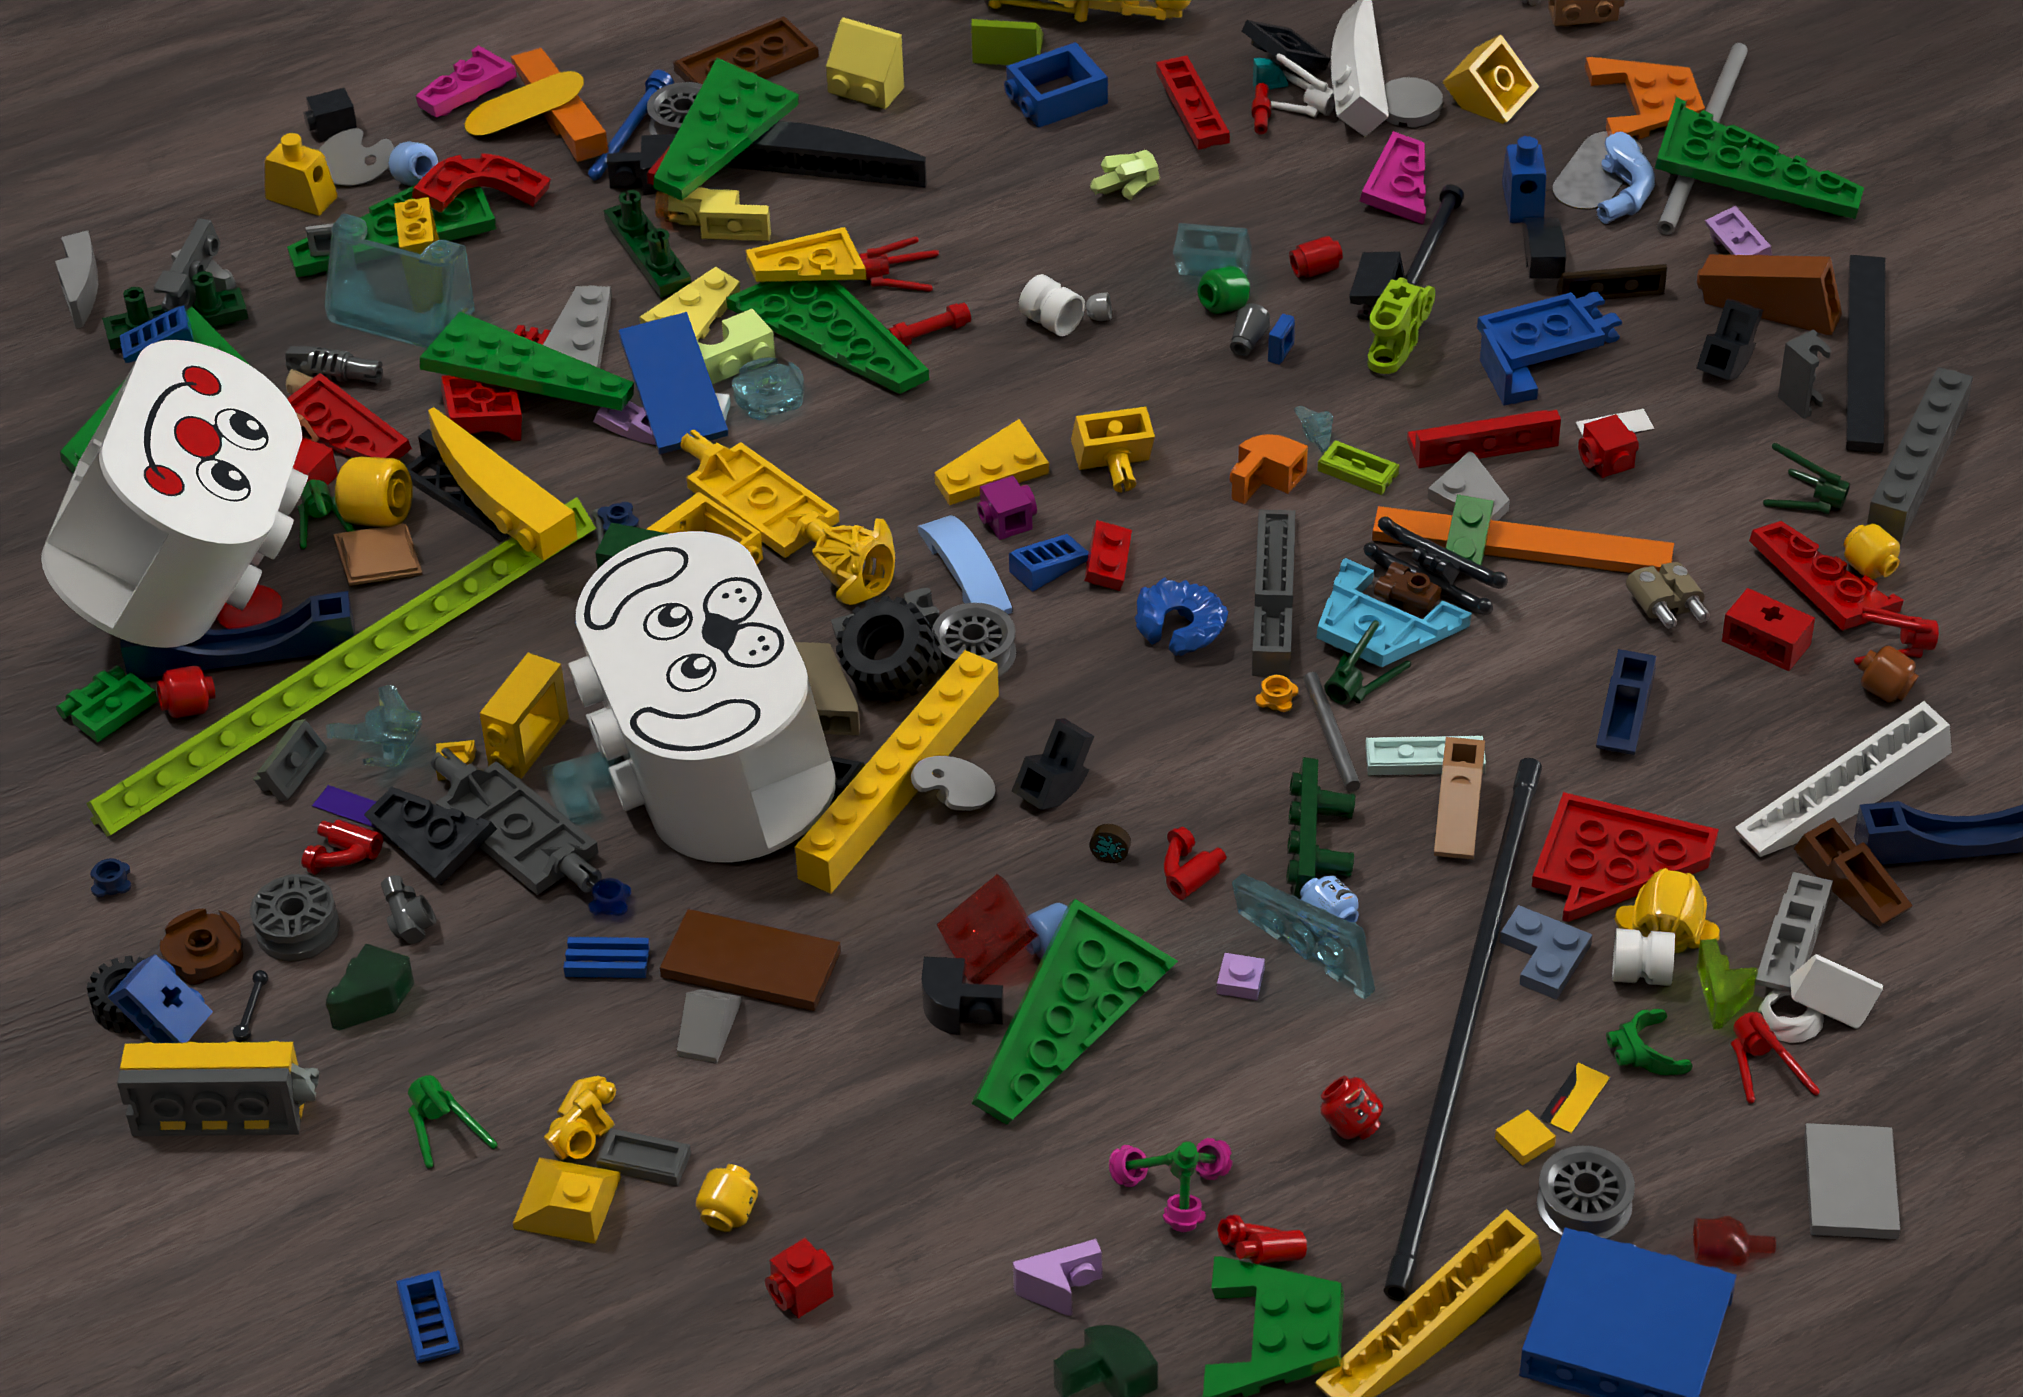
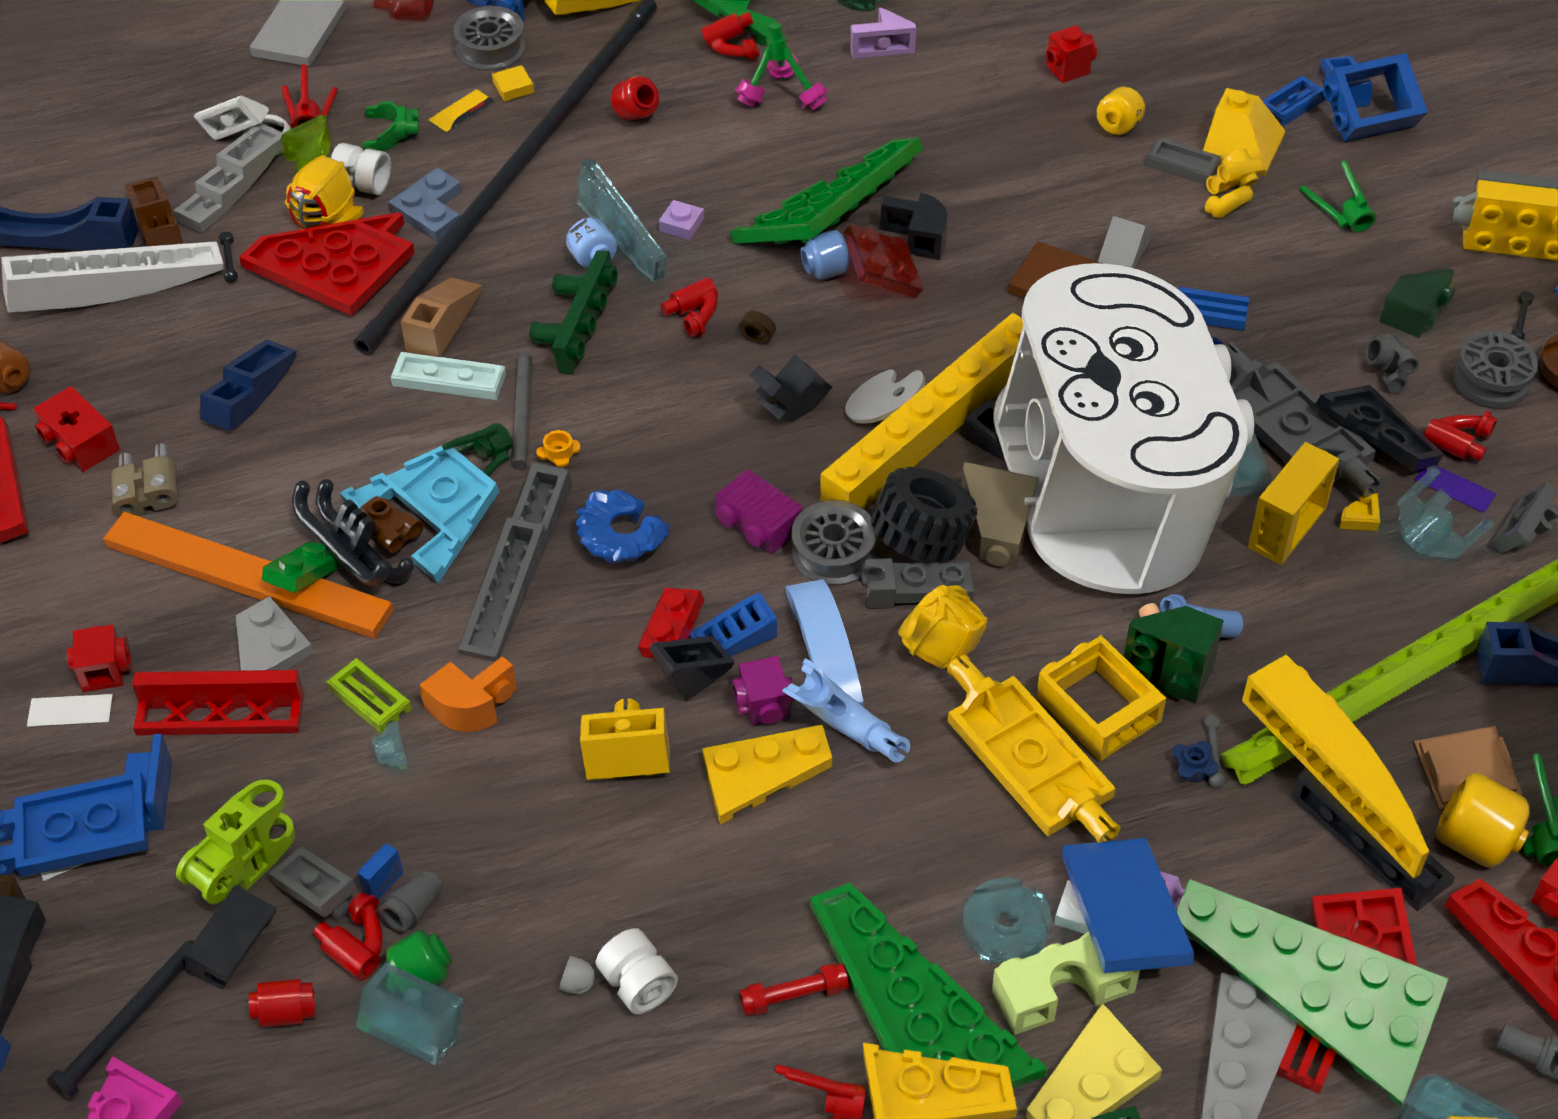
camera: 170 degrees left, 5 degrees up
none -> black hinge [219,232,238,282]
none -> dark grey plate [269,846,357,922]
none -> red plant [313,893,383,981]
none -> black slope [649,636,735,702]
none -> magenta brick [715,469,803,554]
none -> light blue piece [782,658,911,762]
none -> blue tile [1262,76,1325,127]
none -> blue window [1323,53,1428,142]

